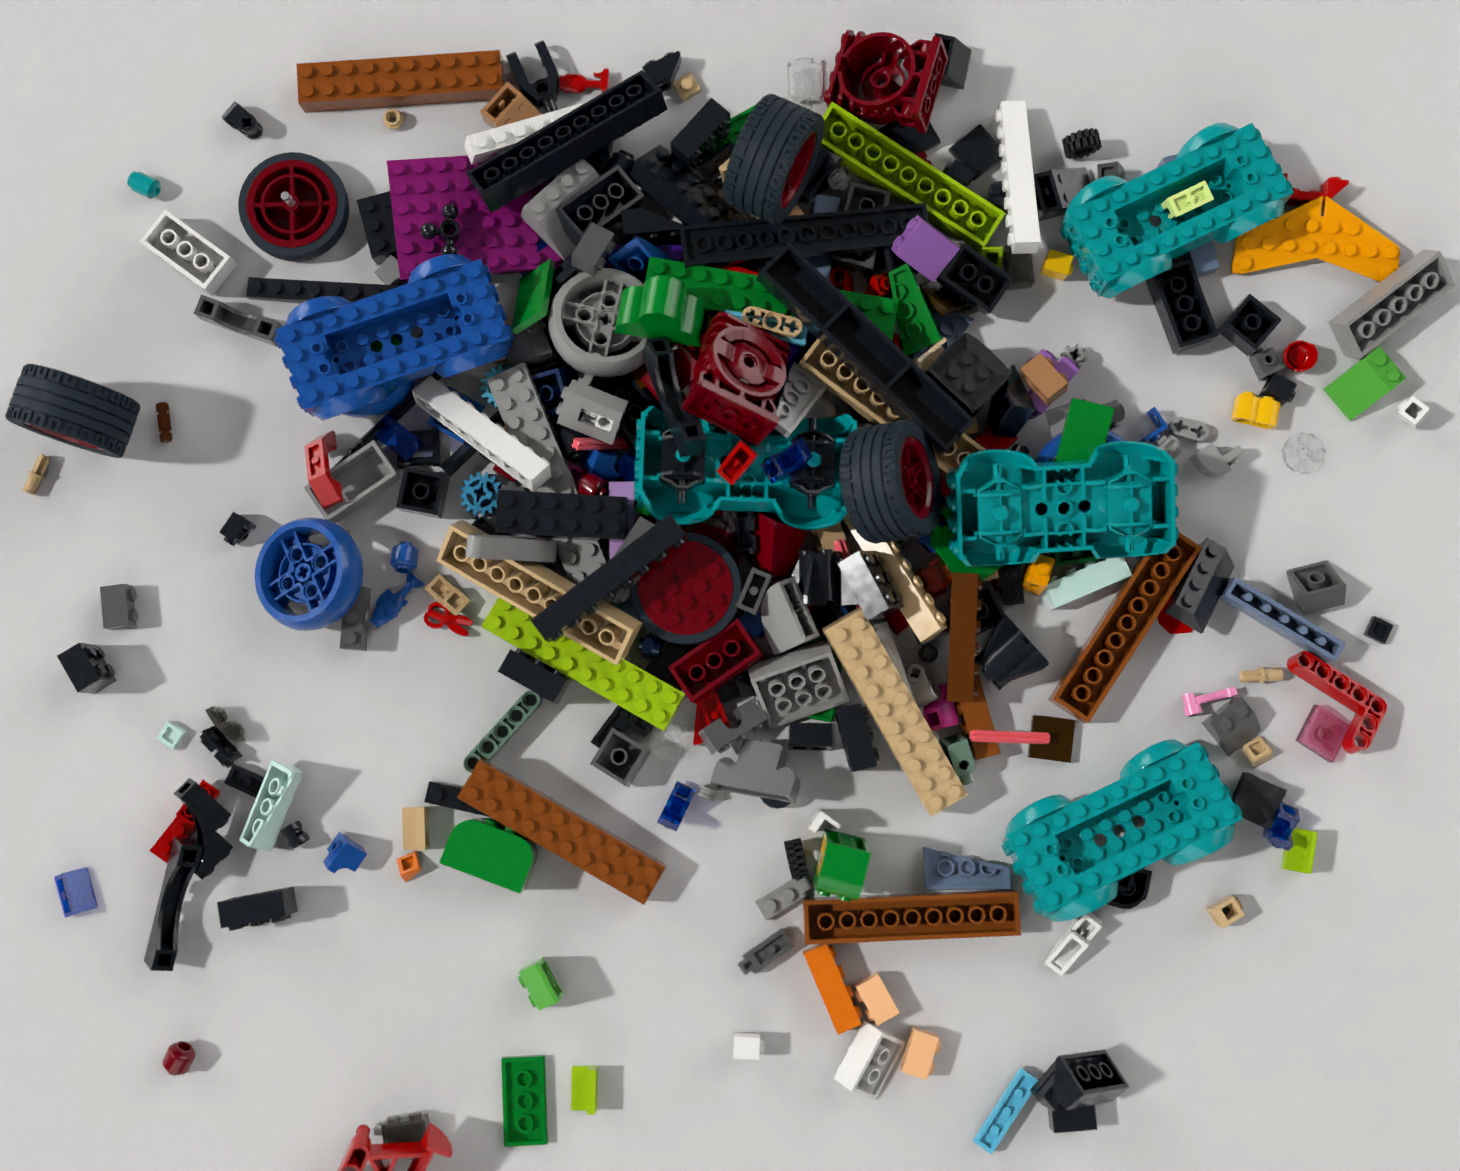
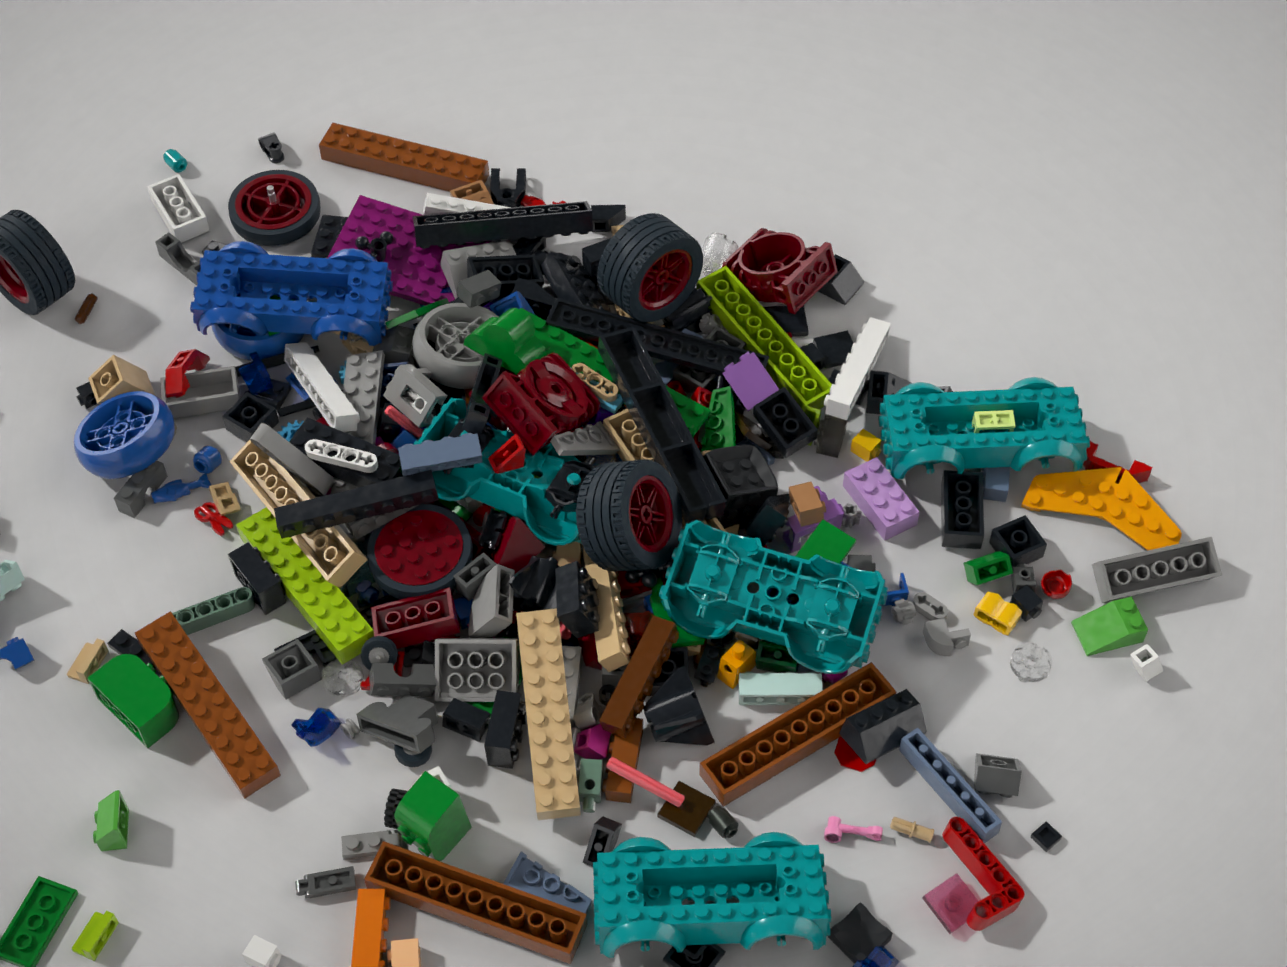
camera: 25 degrees right, 30 degrees down
tan plate [383,109,404,130] -> none
orange slope [397,851,422,882] -> none
clear blue brick [761,438,813,484] -> none
black tyre [1062,128,1102,159] -> none
dark grey slope [1202,696,1261,756] -> none
tan slope [1242,736,1273,768] -> none
none -> tan slope [88,354,155,405]
none -> white beam [305,439,378,473]
none -> black wheel [361,636,398,670]
none -> sand blue brick [398,433,482,476]
none -> black slope [582,816,622,867]
none -> pearl dark grey brick [707,806,738,838]
none -> lavender brick [843,457,919,541]
none -> green brick [963,551,1013,585]

